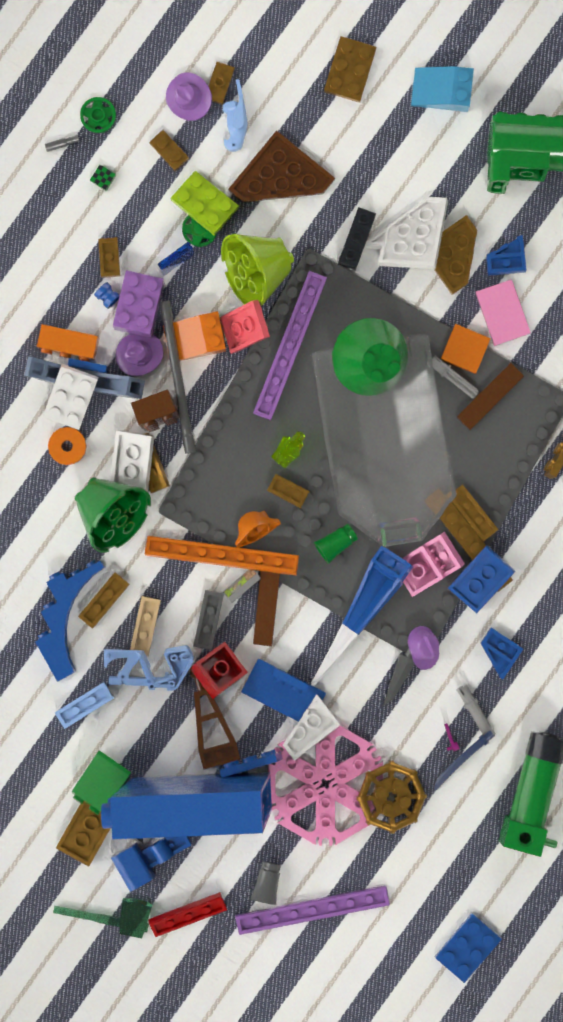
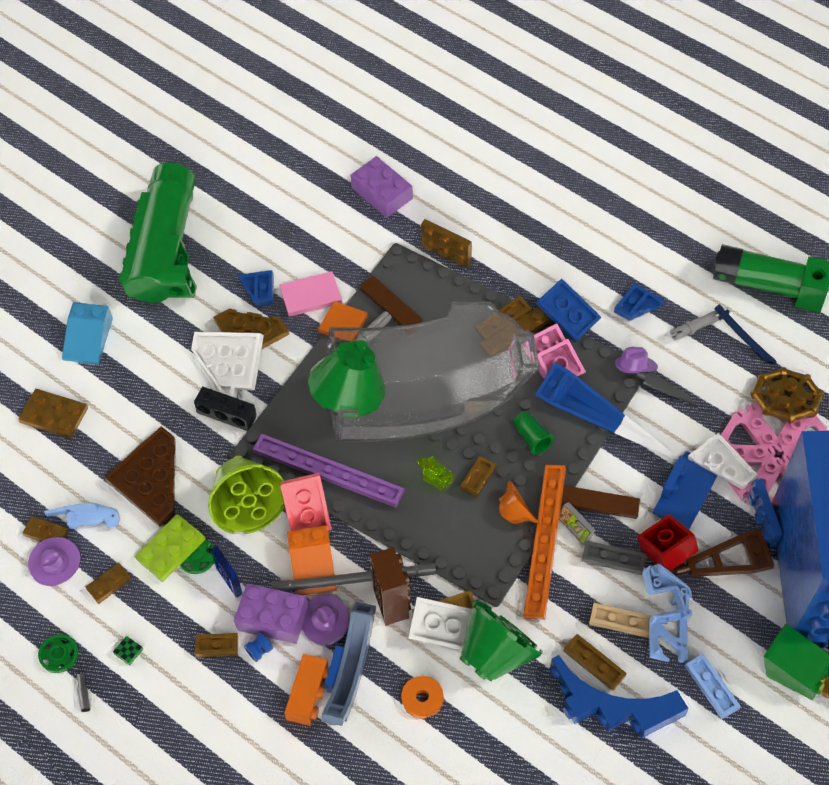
camera: 85 degrees left, 30 degrees down
white plate [43,364,98,430] -> none
magenta piece [444,723,460,752] -> none

